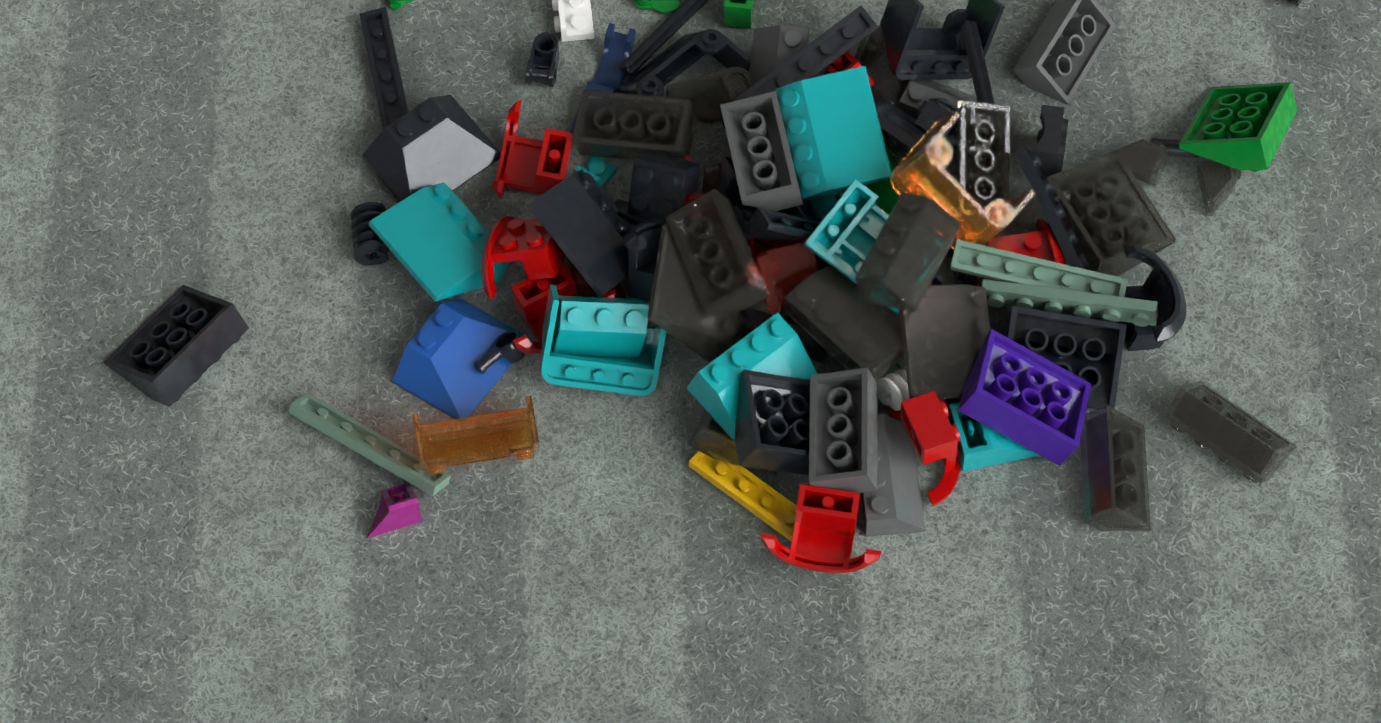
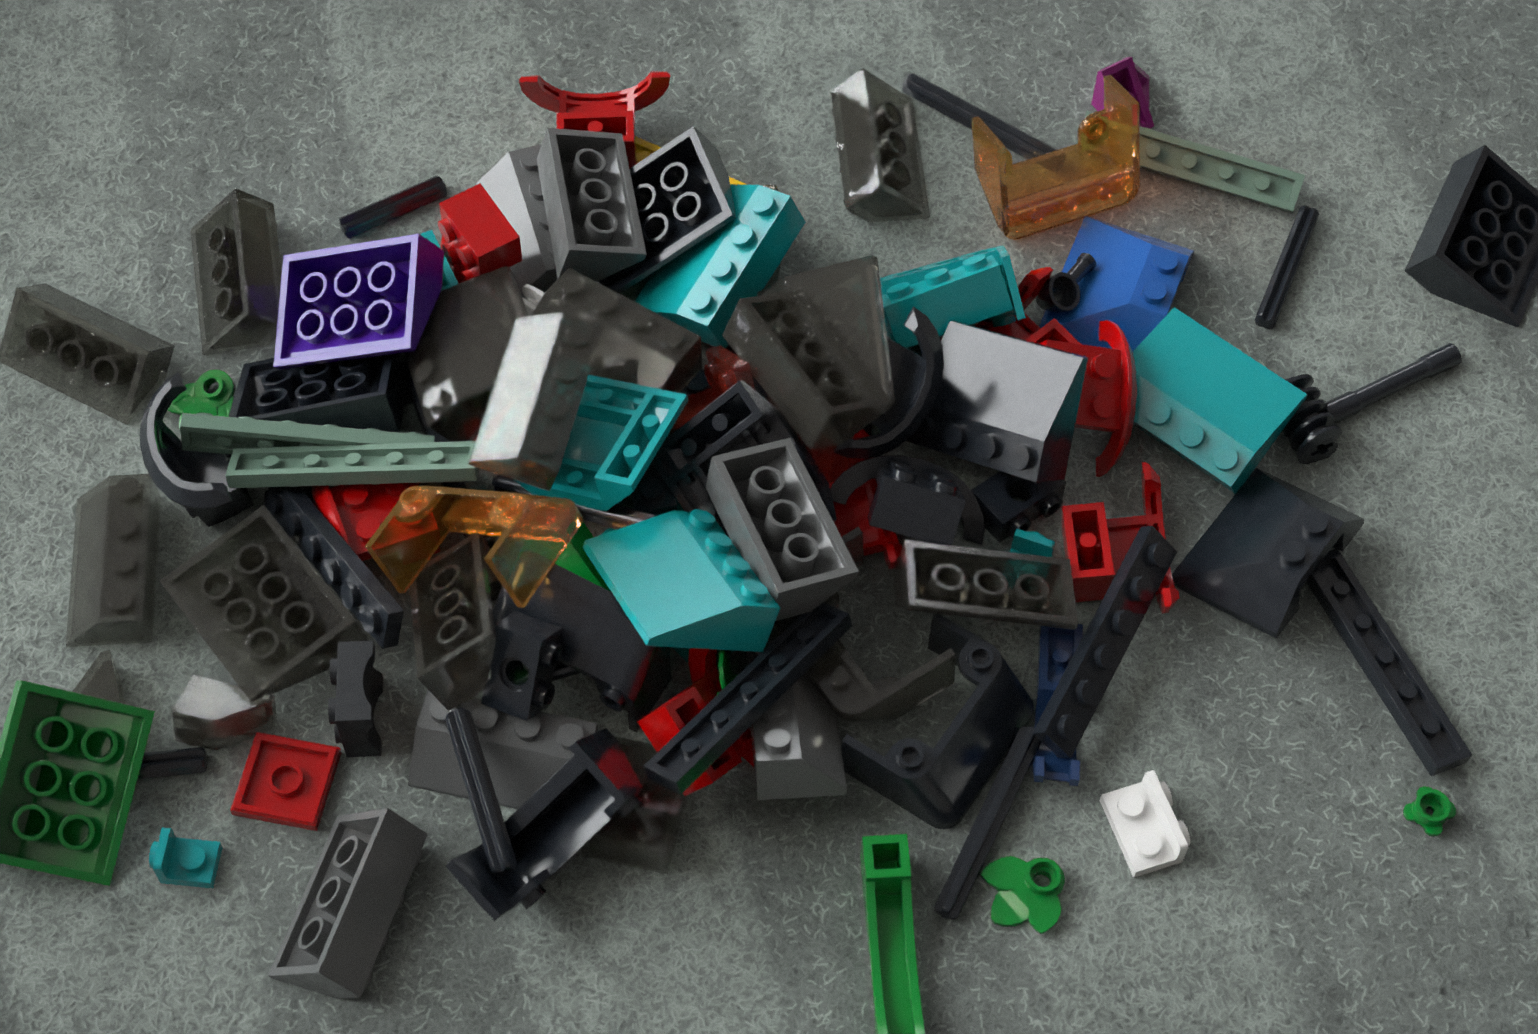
camera: 165 degrees right, 0 degrees up
black piece [525,32,560,87] -> none
none -> clear smoke slope [66,474,161,647]
none -> teal bracket [149,827,223,888]
none -> green plate [168,369,235,428]
none -> red tile [230,732,342,831]
none -> black axle [339,176,447,238]
none -> clear smoke slope [831,68,930,222]
none -> black axle [902,73,1065,173]
none -> black plate [1033,526,1177,758]
none -> black axle [1255,205,1319,329]
none -> black piece [1325,343,1462,426]

